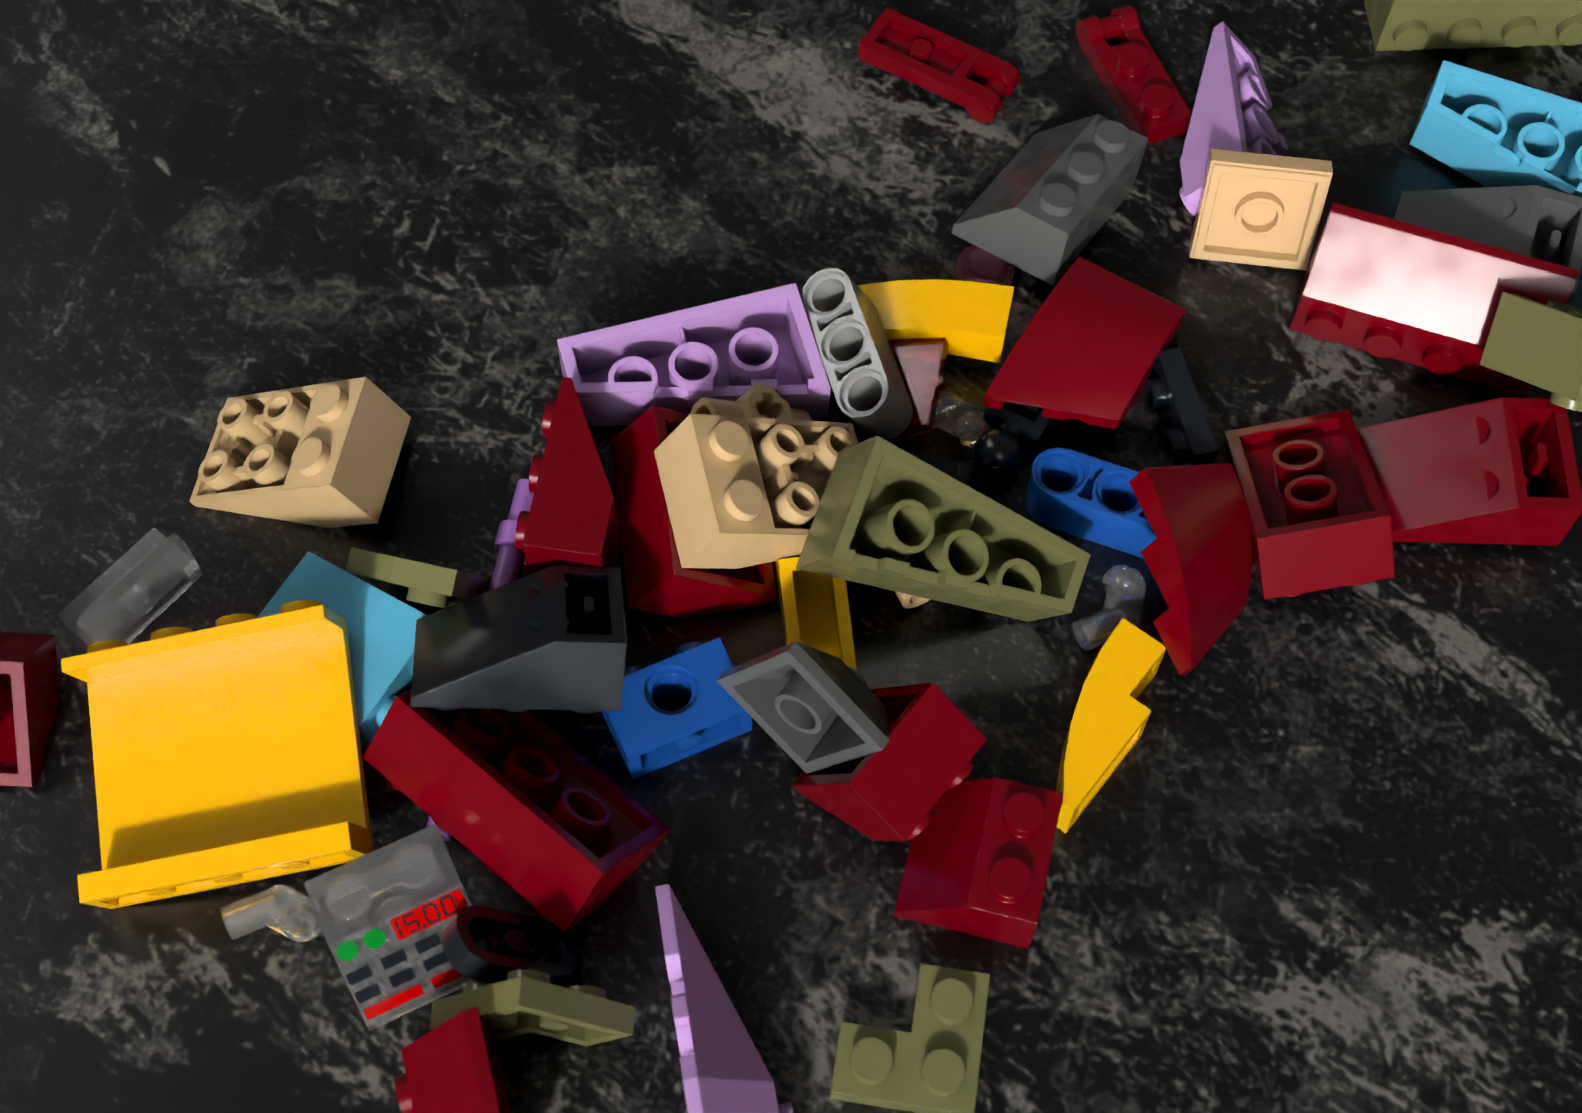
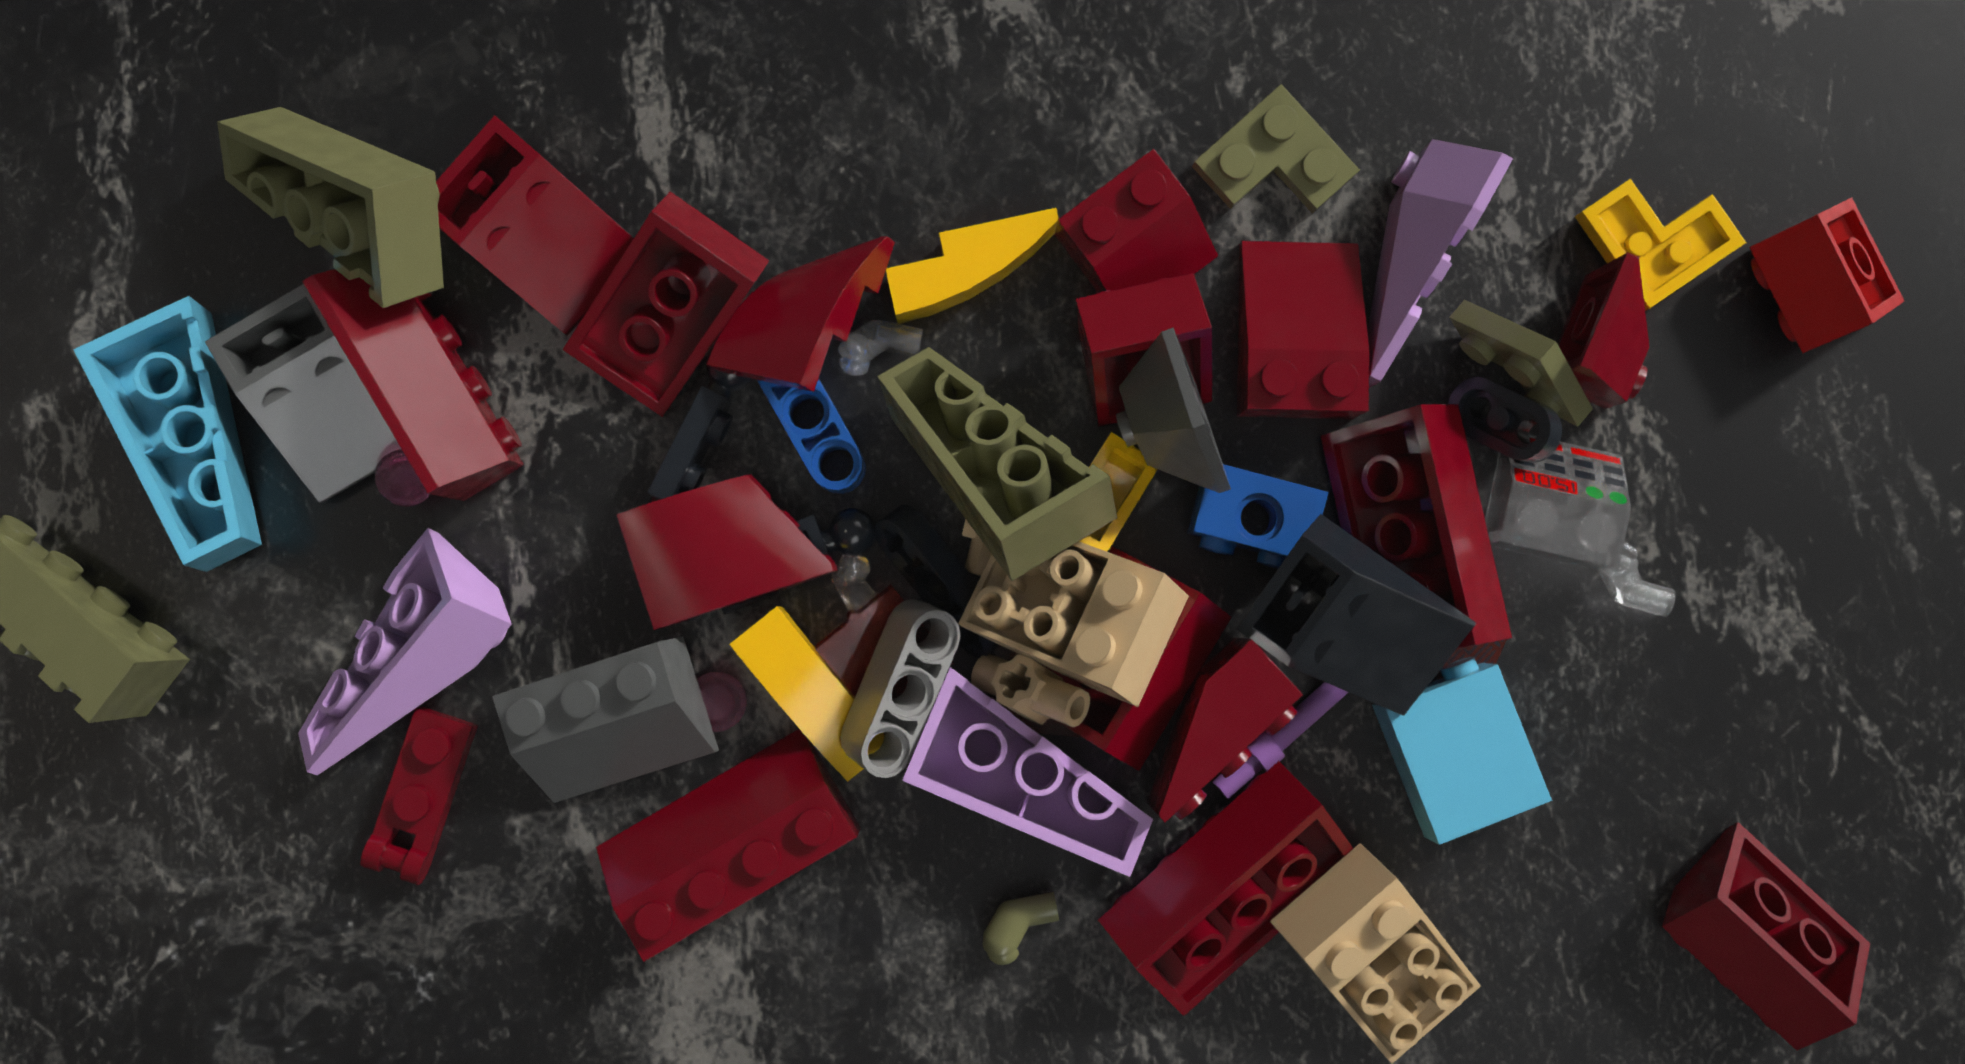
camera: 145 degrees left, 25 degrees up
clear panel [57,527,203,645] -> none
yellow panel [61,600,374,909] -> none
olive plate [345,547,491,608] -> none
dark red plate [859,8,1021,123] -> none
tan tile [1189,149,1333,270] -> none
none -> dark red slope [596,729,861,962]
none -> olive arm [982,891,1059,965]
none -> dark red slope [1098,761,1354,1016]
none -> dark red slope [1237,241,1369,419]

